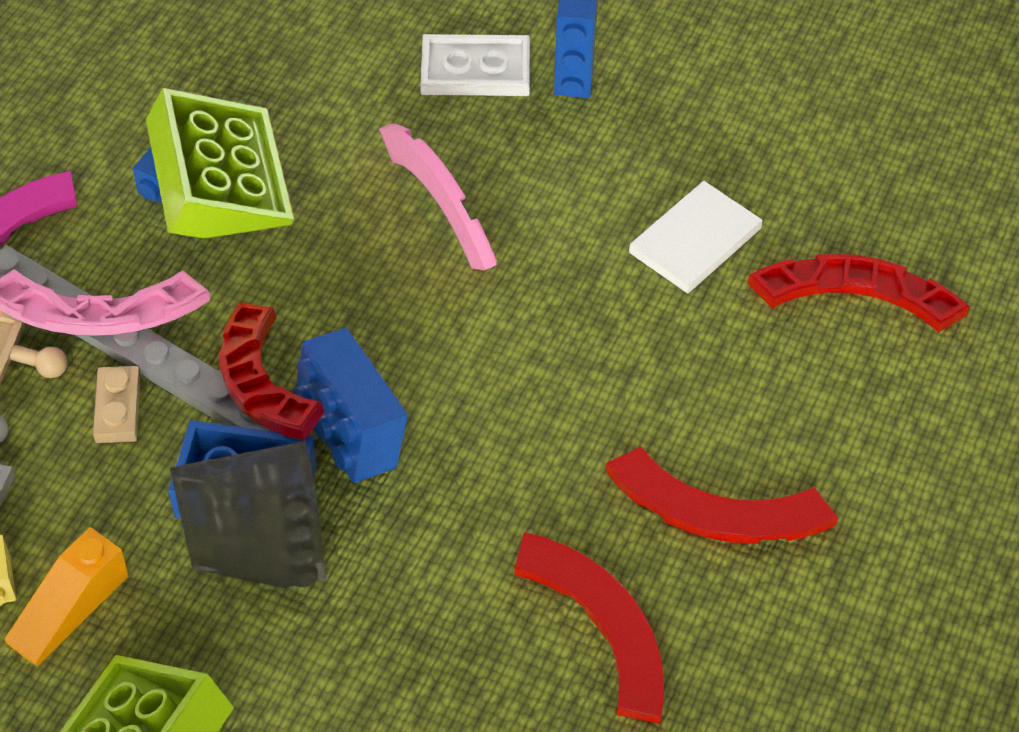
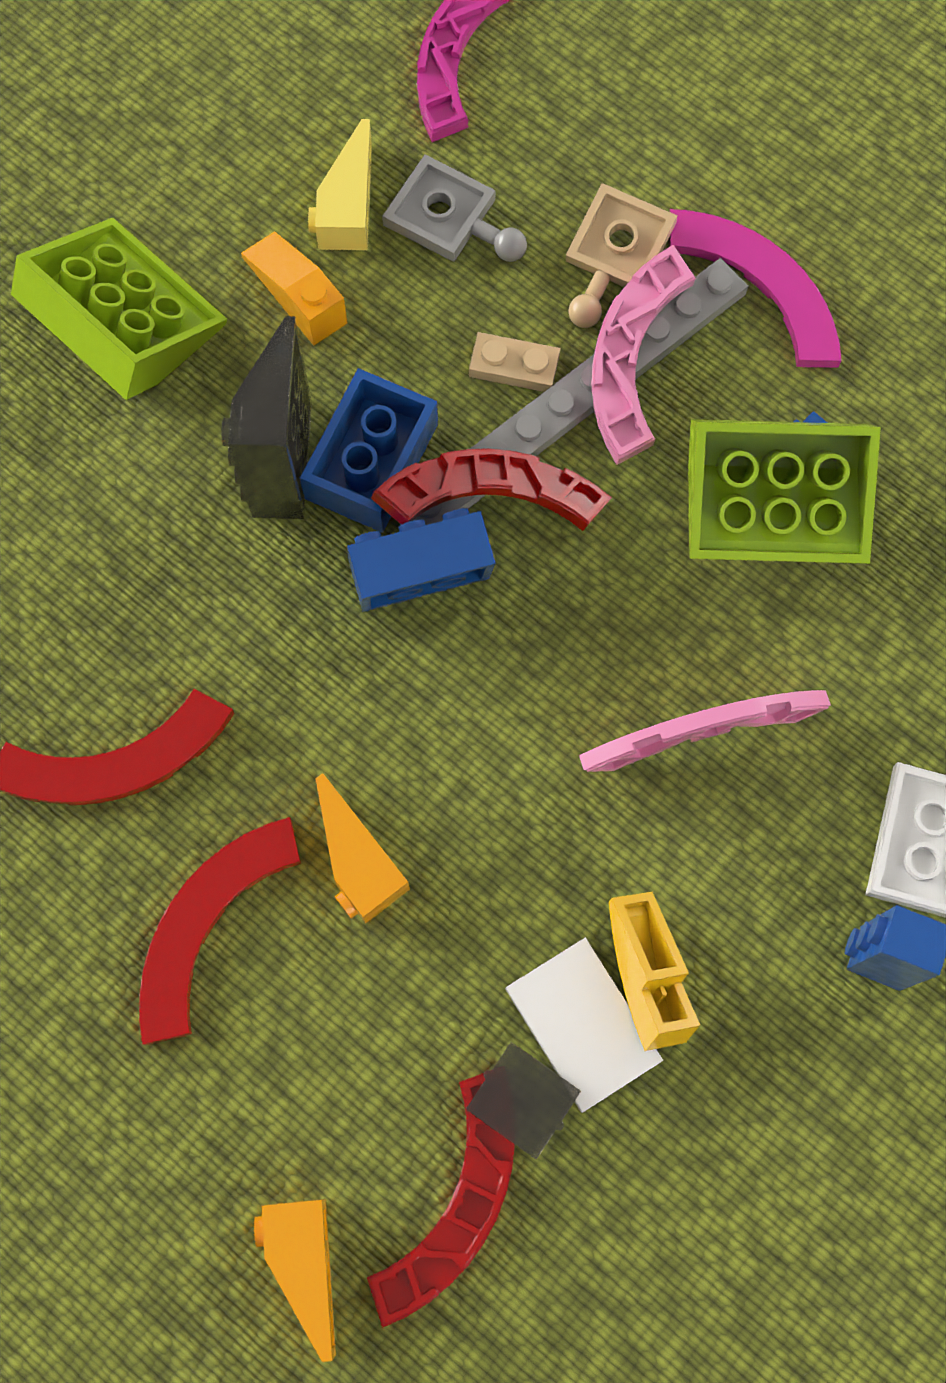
camera: 105 degrees right, 20 degrees up
none -> light orange slope [254,1199,336,1362]
none -> light orange slope [315,773,410,924]
none -> clear smoke piece [466,1042,581,1160]
none -> yellow slope [609,892,700,1051]

